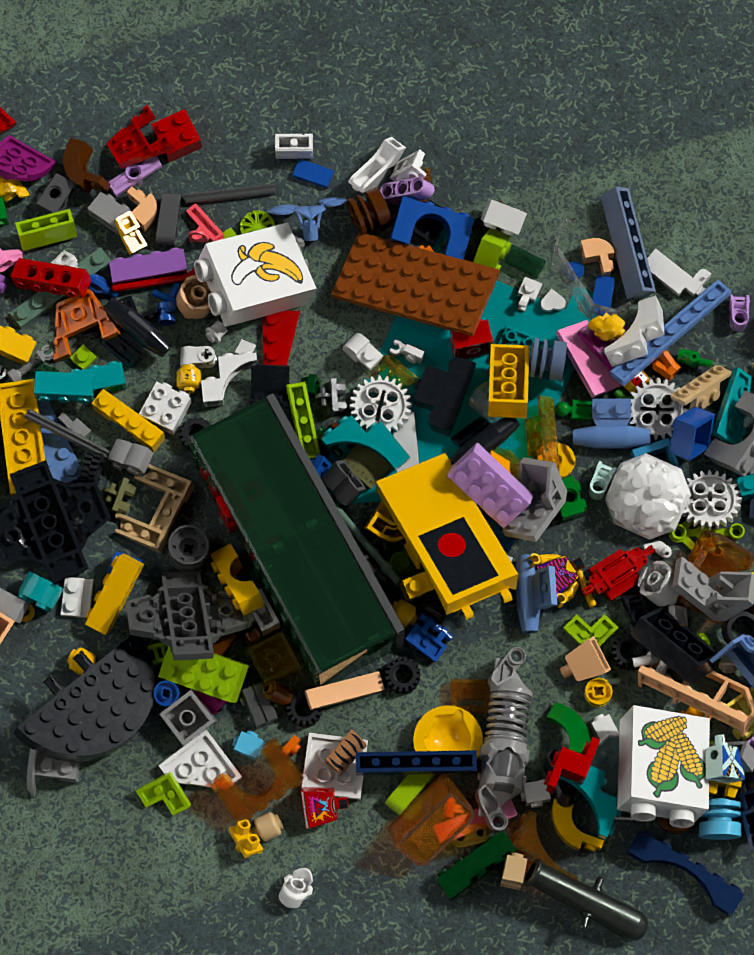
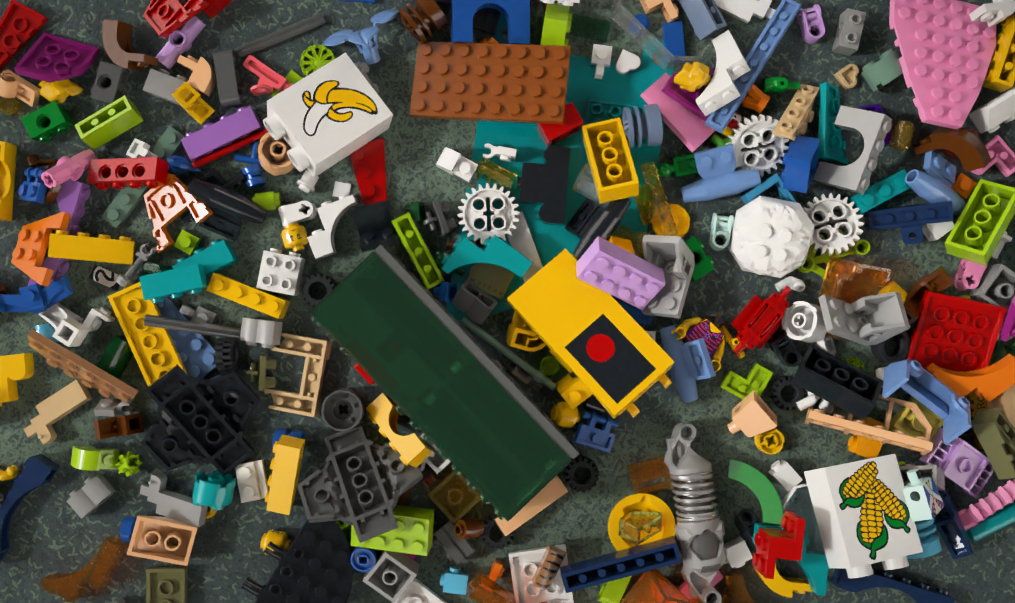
camera: 15 degrees left, 15 degrees up
none -> lime brick [252,191,282,211]
none -> clear yellow slope [618,511,663,545]

